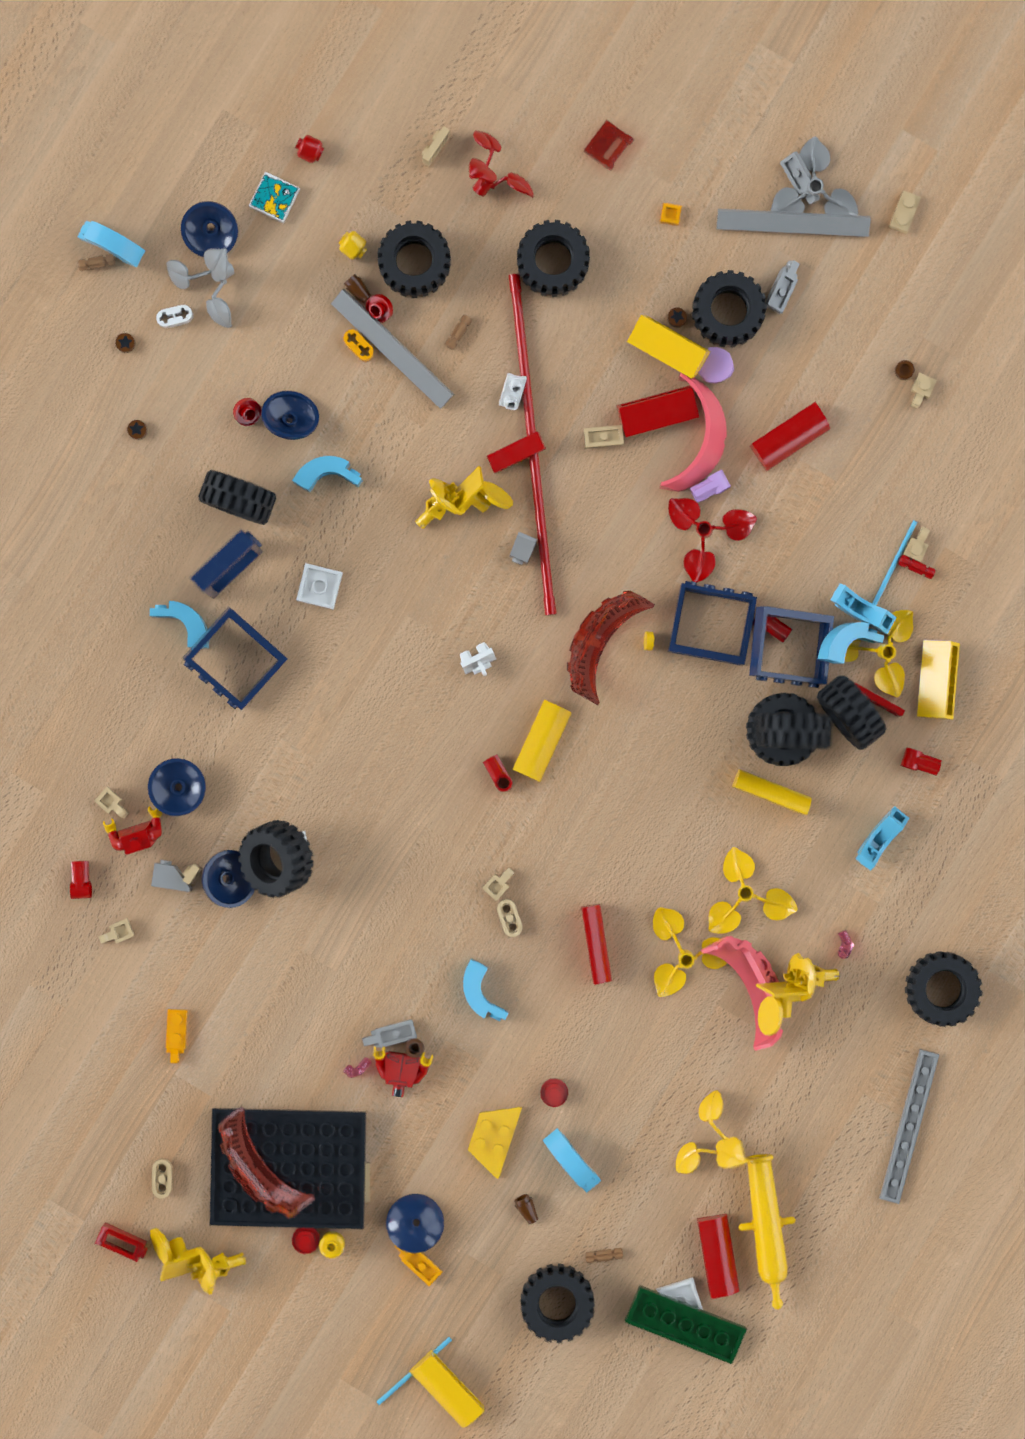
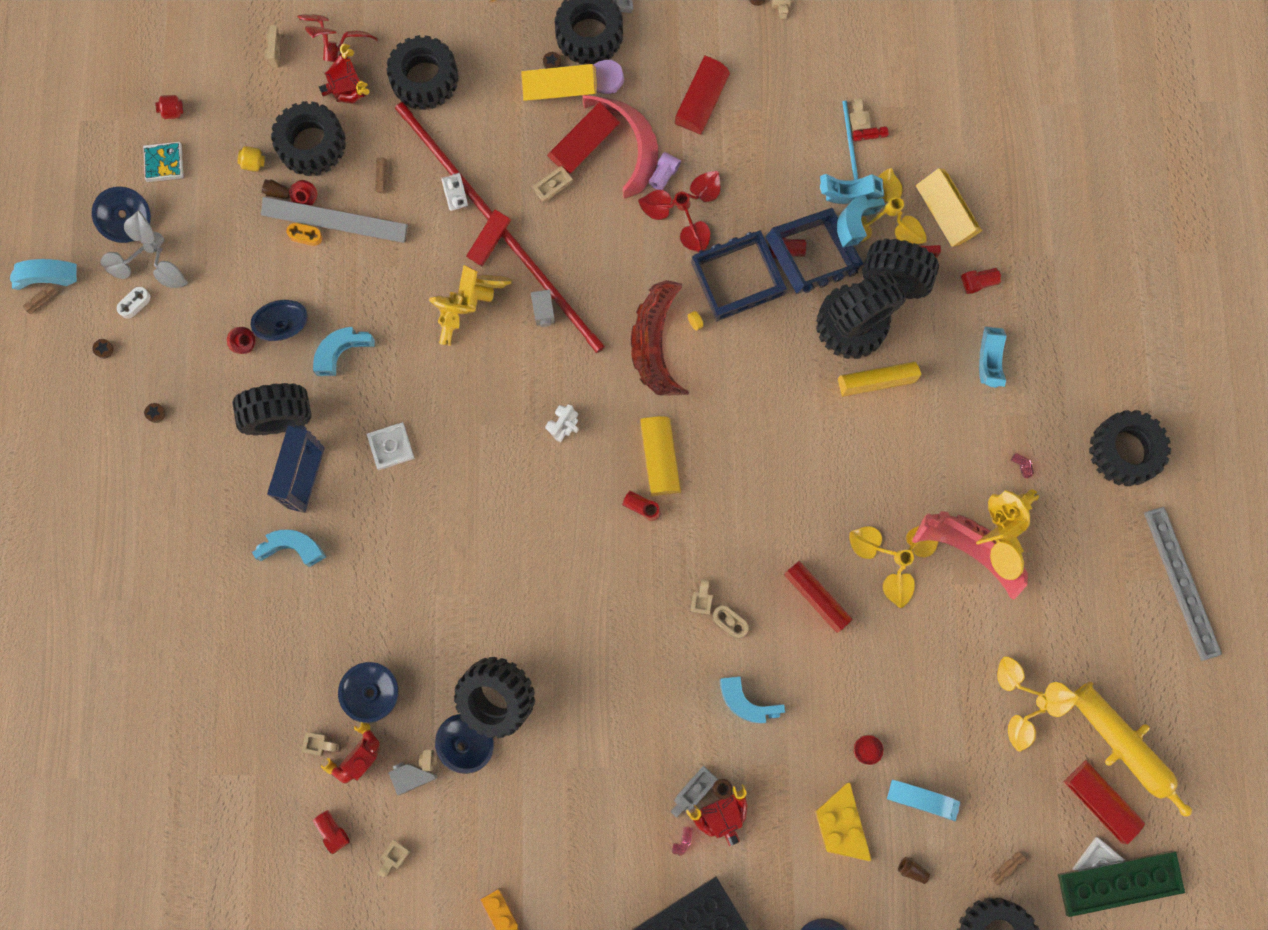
camera: 30 degrees left, 10 degrees down
dark blue window [182,606,287,710] -> none
yellow plant [708,847,798,934] -> none
none -> red torso [319,44,369,104]

